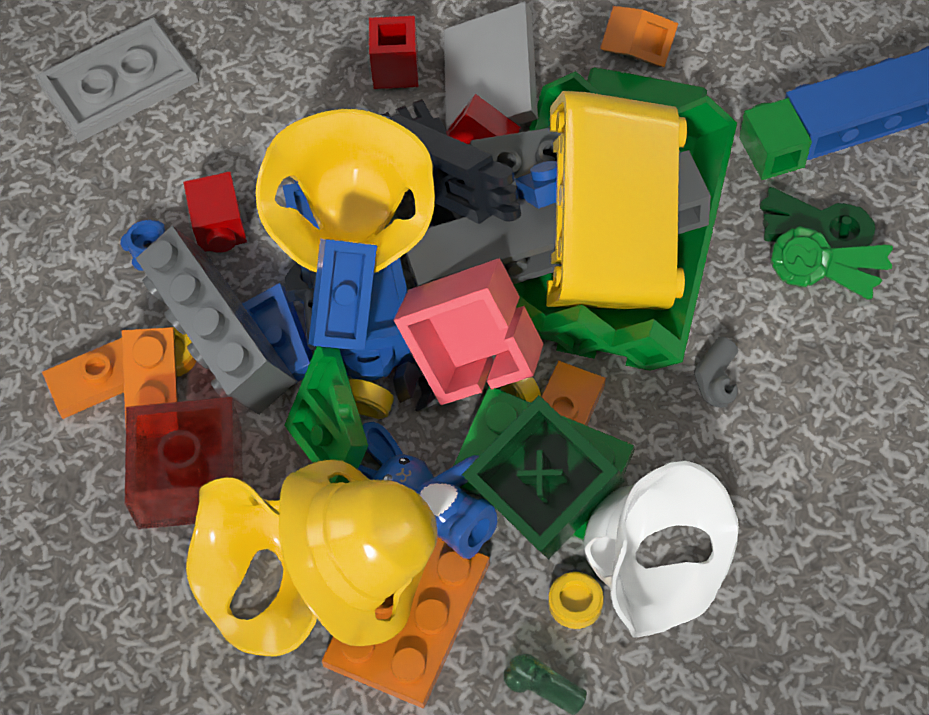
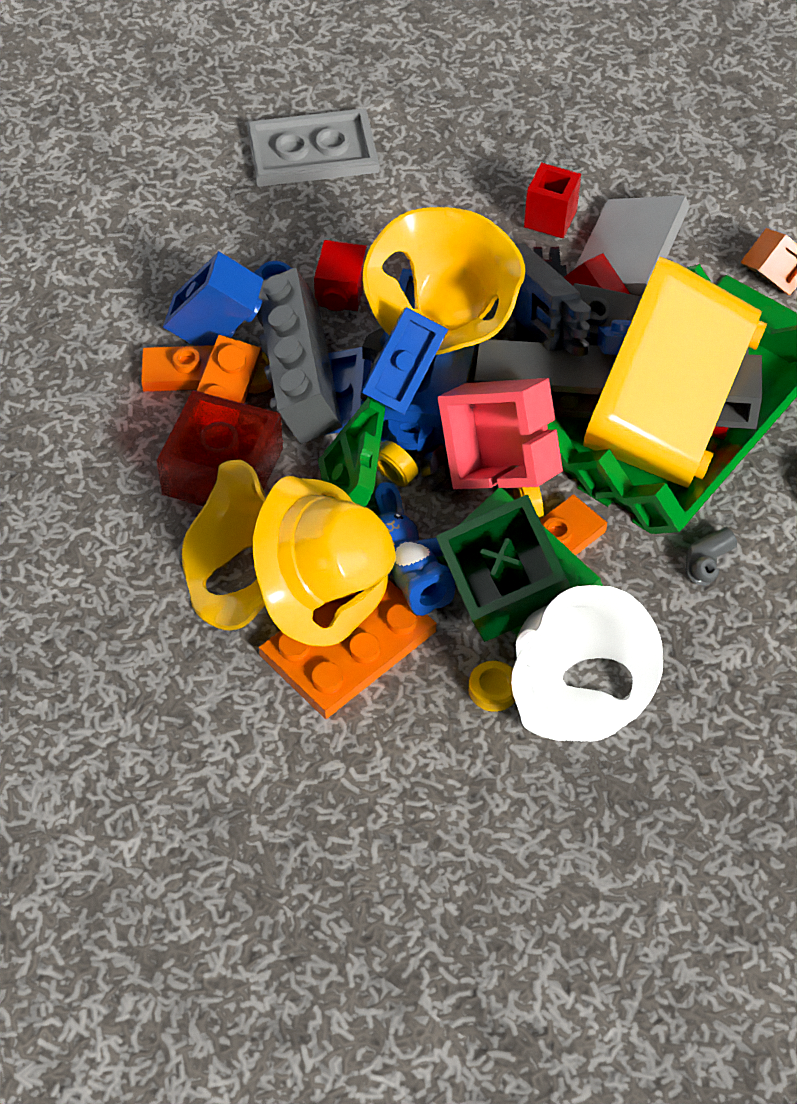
camera: 20 degrees right, 5 degrees down
clear green arm [503,654,587,715] -> none
none -> blue brick [163,251,264,346]

